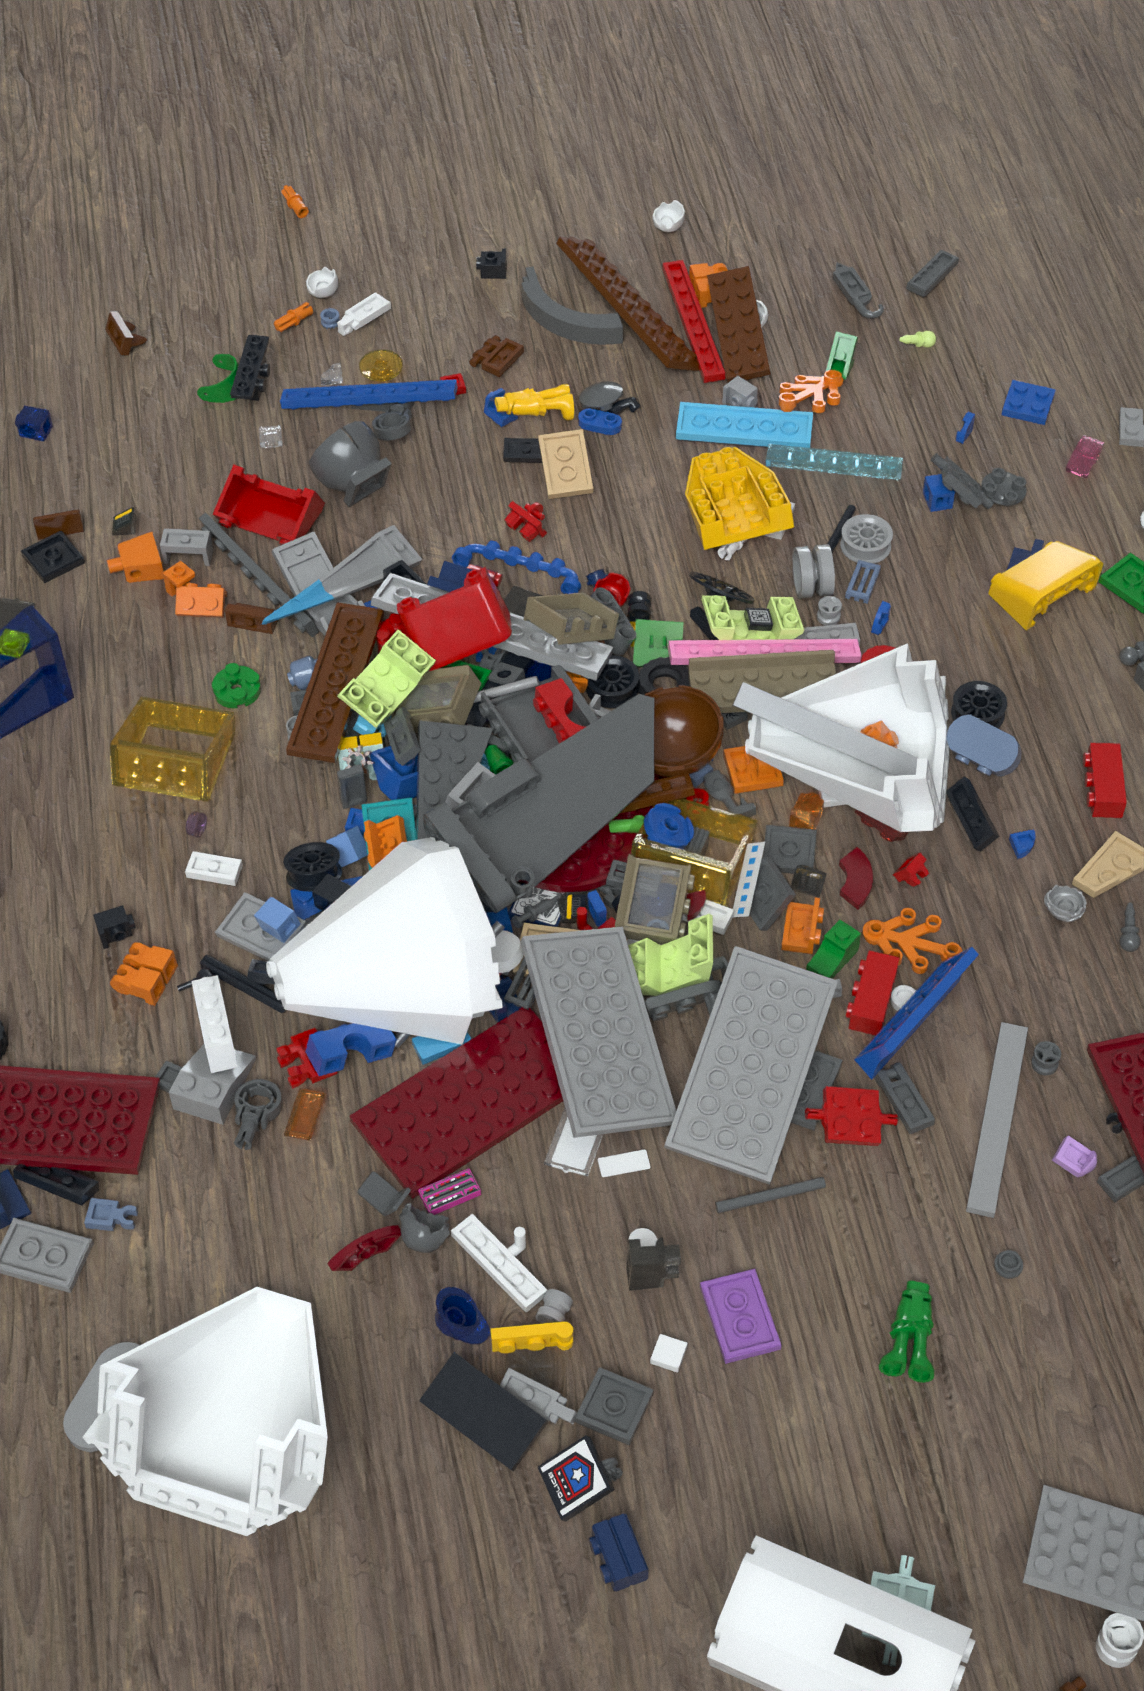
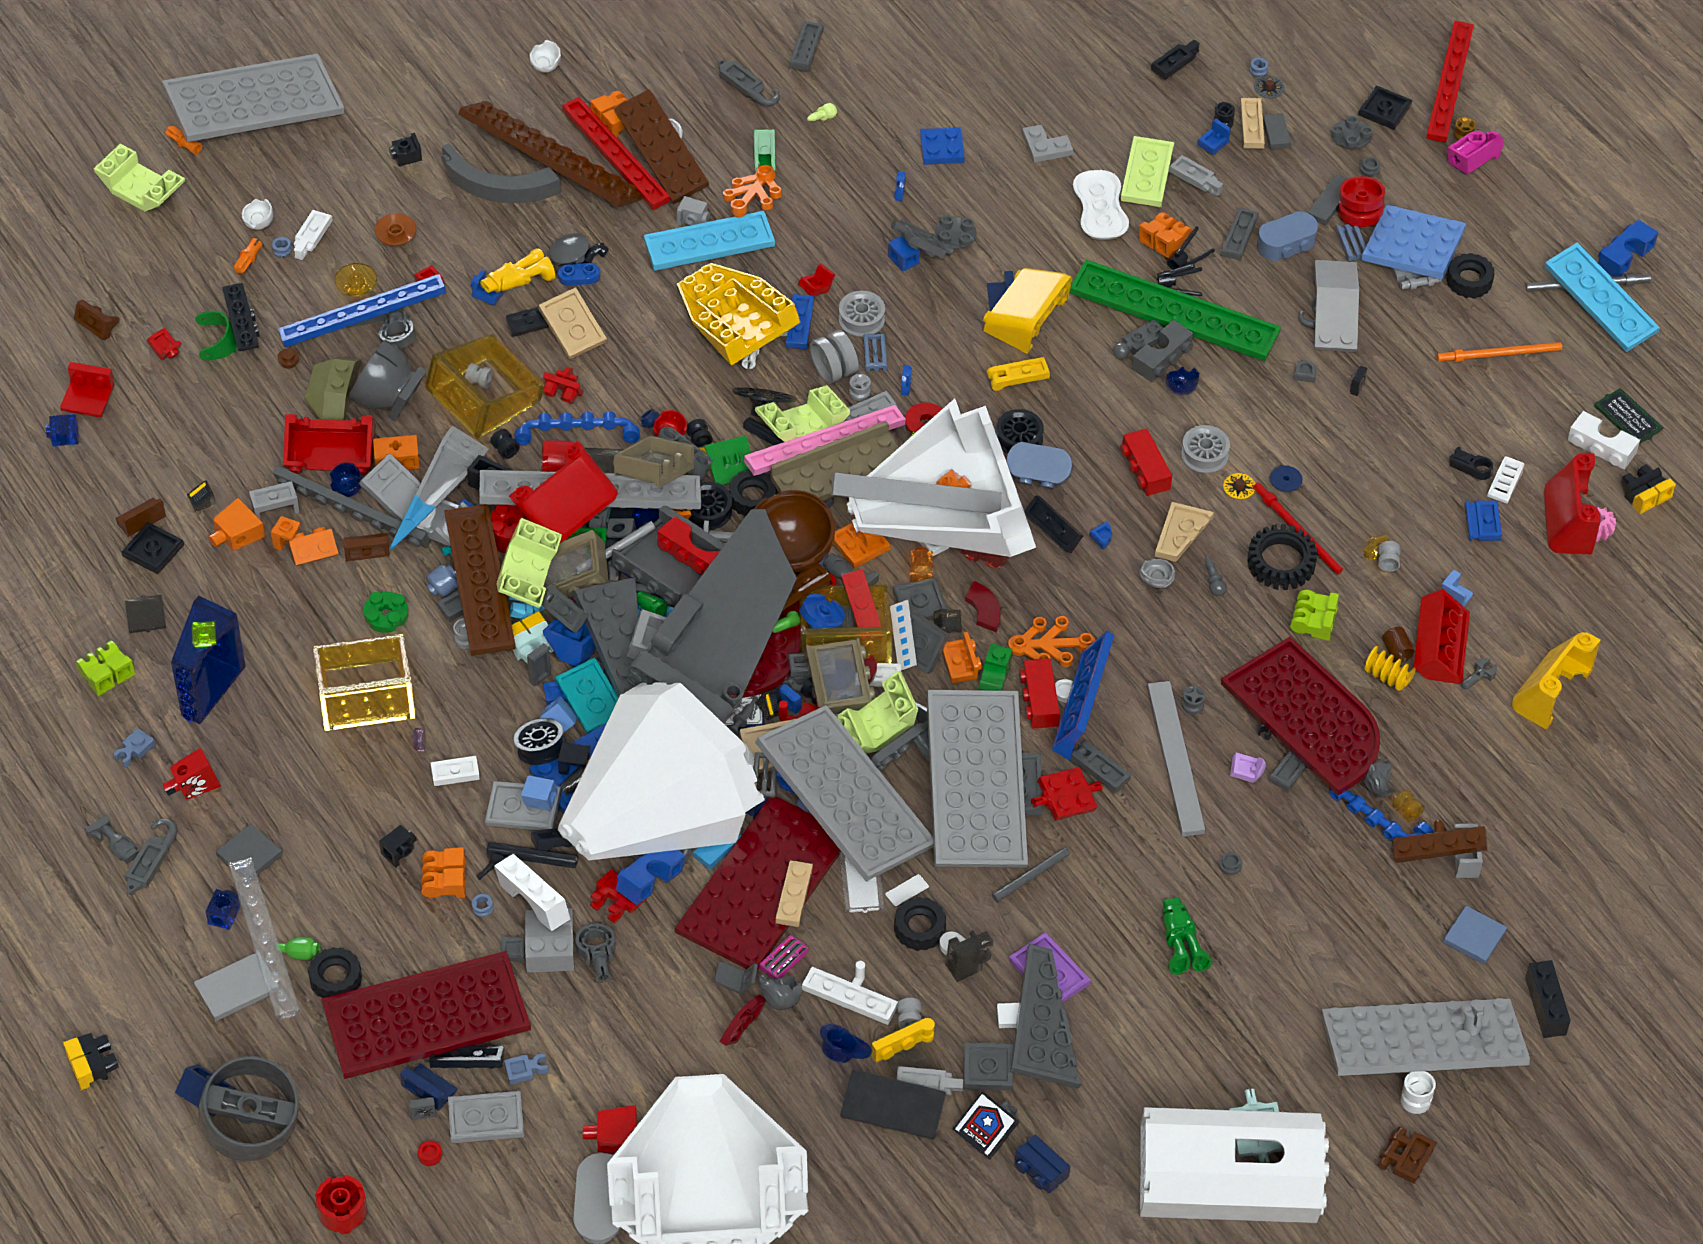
camera: 25 degrees left, 0 degrees up
clear tile [259,425,283,448] -> none
clear orange tile [284,1088,326,1141] -> none
clear tile [321,363,343,386] -> none
gear [342,745,375,774] -> none
orange bracket [364,815,407,868] -> none
dark blue panel [427,561,472,592] -> none
reddish brown plate [469,335,524,377] -> none
tile [744,607,773,631] -> none
clear light blue plate [766,444,903,480] -> none
black bar [827,505,856,553] -> none
red tile [893,852,929,887] -> none
clear pink slope [1066,435,1105,479] -> none
none -> red bracket [60,362,115,418]
none -> yellowish green slope [94,144,185,211]
none -> red bracket [146,327,182,361]
none -> light grey plate [162,54,344,142]
none -> reddish brown plate [278,348,299,369]
none -> olive wedge [305,356,362,420]
none -> clear blue hair [330,462,363,498]
none -> orange brick [373,435,420,470]
none -> dark orange dish [375,213,417,246]
none -> clear yellow windscreen [425,334,545,438]
none -> light grey wheel [465,363,493,389]
none -> sand blue bush [471,894,494,917]
none -> black wheel [490,429,520,459]
none -> red torso [583,1105,637,1155]
none -> tan plate [776,860,813,927]
none -> blue plate [786,294,814,349]
none -> red bracket [798,264,835,296]
none -> red arch [841,569,883,644]
none -> black tyre [894,897,946,951]
none -> yellow plate [987,357,1050,391]
none -> dark grey wing [1010,944,1082,1089]

